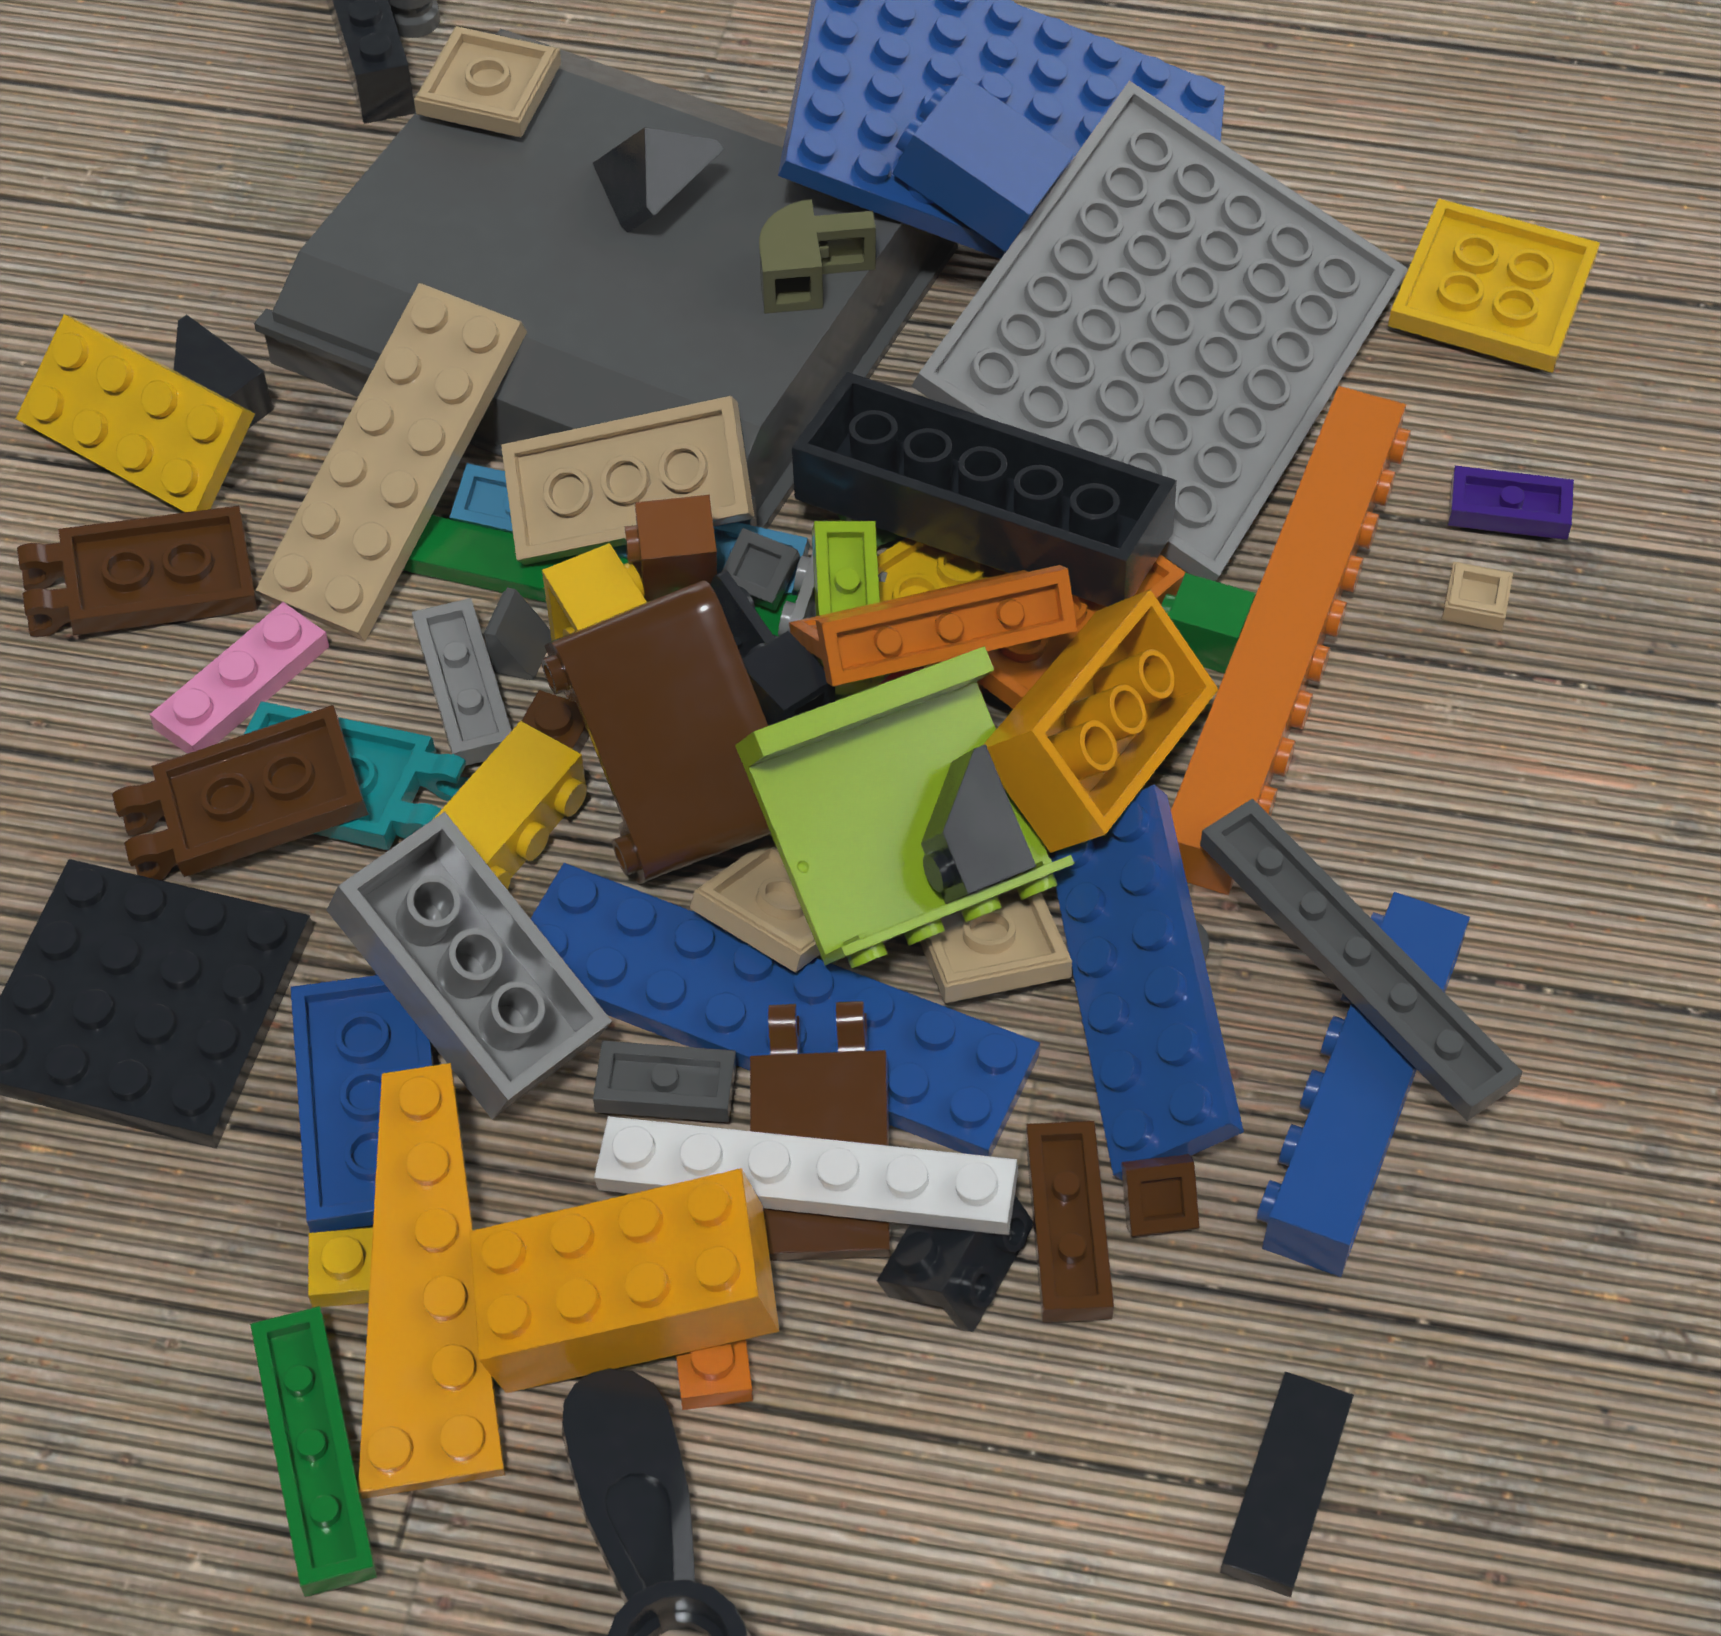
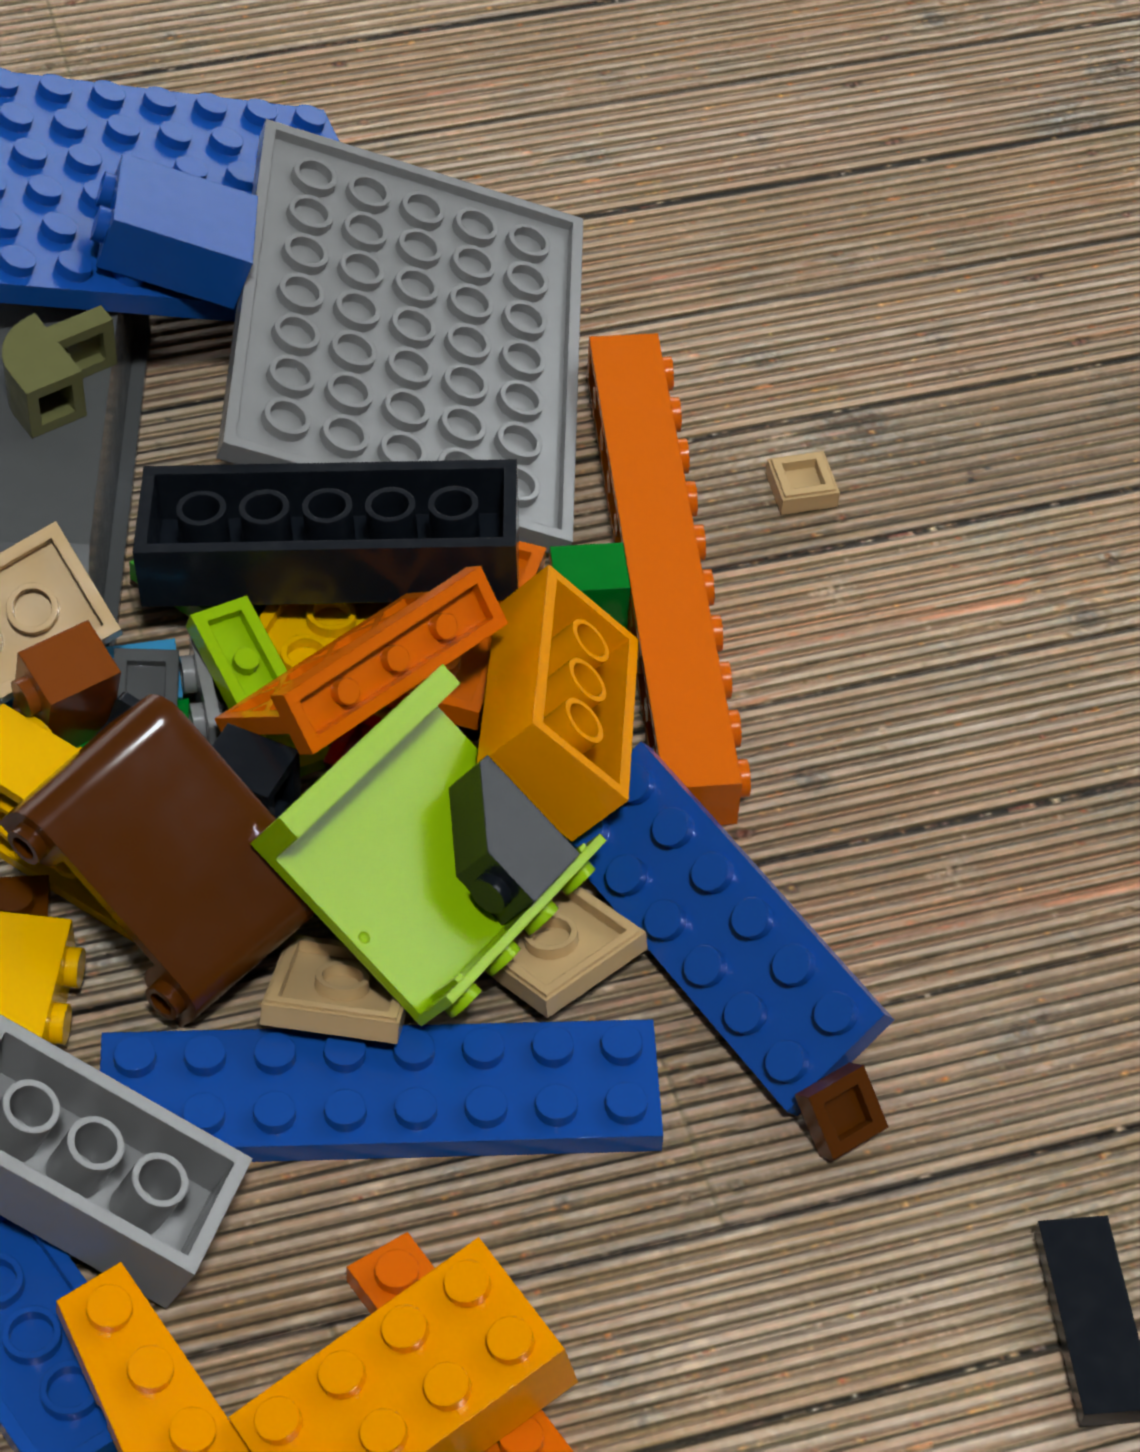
camera: 30 degrees left, 5 degrees down
dark grey plate [593,1041,736,1122] -> none
white plate [594,1116,1018,1235] -> none
reddish brown tile [750,1001,892,1261] -> none
black bracket [876,1195,1033,1332] -> none
reddish brown plate [1025,1121,1114,1322] -> none
dark grey plate [1200,798,1523,1121] -> none
blue brick [1256,892,1470,1277] -> none
yellow plate [1388,198,1600,373] -> none
dark purple plate [1448,465,1574,540] -> none

